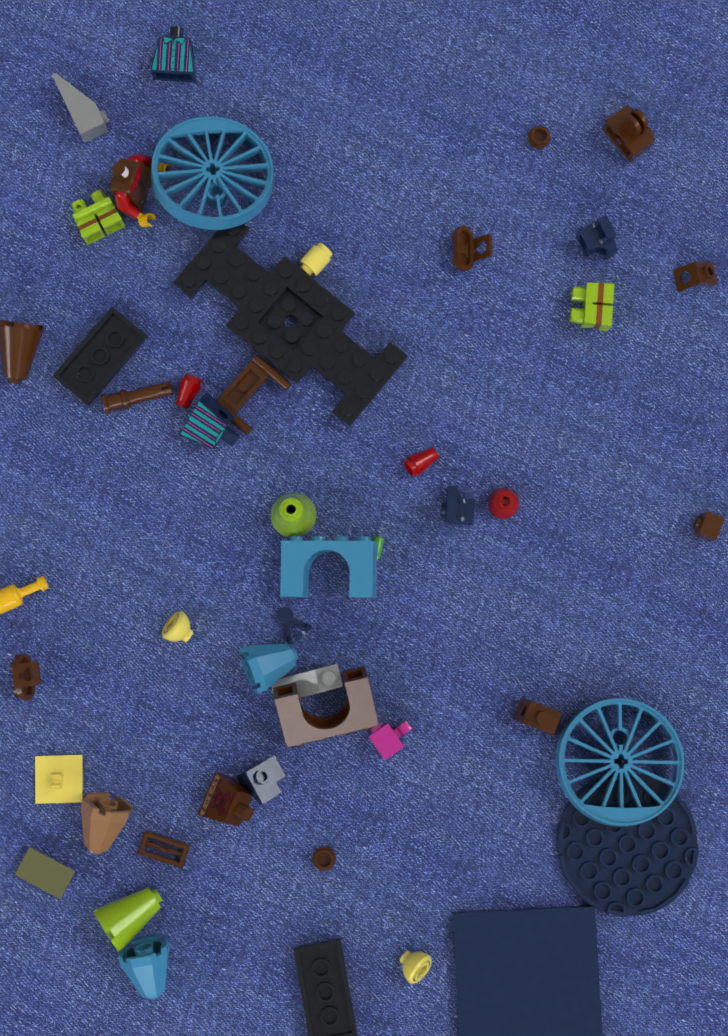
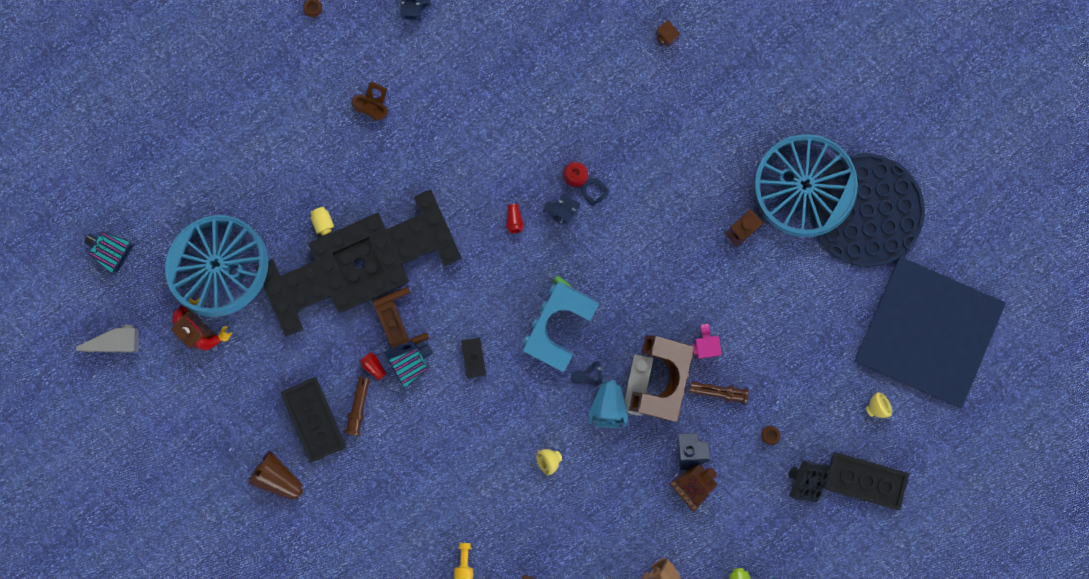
camera: 60 degrees left, 0 degrees up
lime hips [72,189,126,246] -> none
reddish brown tile [138,830,191,868] -> none
lime cone [270,492,316,537] -> none
lime hips [569,282,615,331] -> none
none -> black plate [461,337,486,379]
none -> dark blue piece [582,178,609,206]
none -> reddish brown pin [689,381,749,405]
none -> black plate [789,460,831,503]

